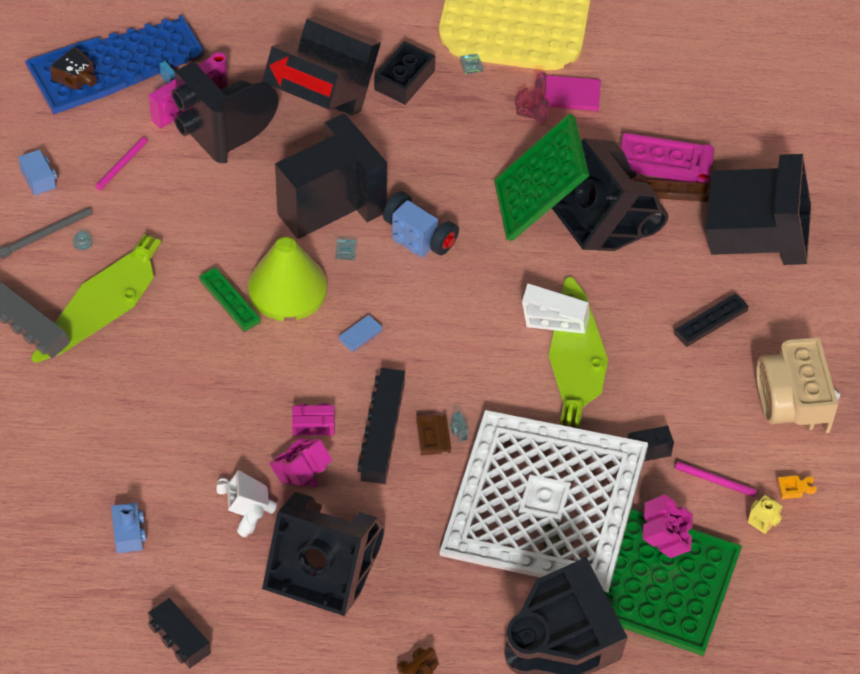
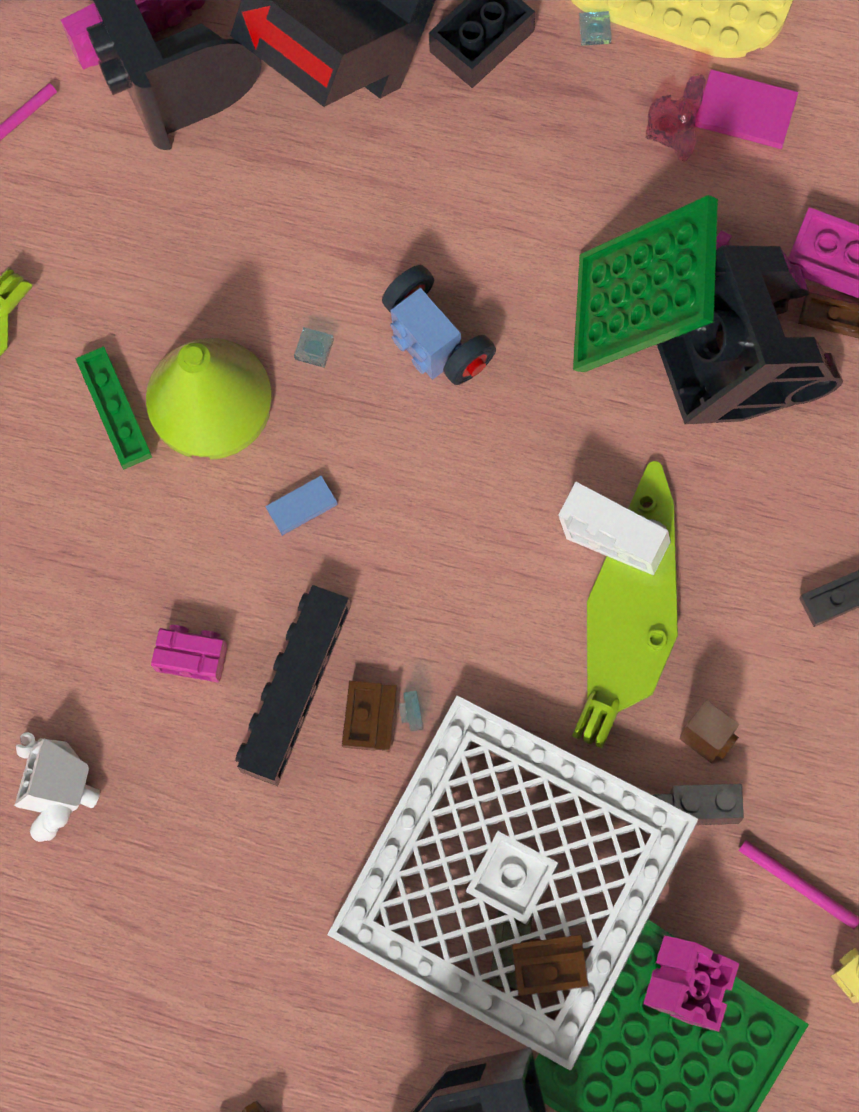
camera: 20 degrees right, 20 degrees up
black brick [262,491,385,616] -> none
dark pink brick [269,438,332,487] -> none
black piece [275,113,387,239] -> none
none -> reddish brown plate [512,935,589,997]
none -> reddish brown brick [680,700,740,764]

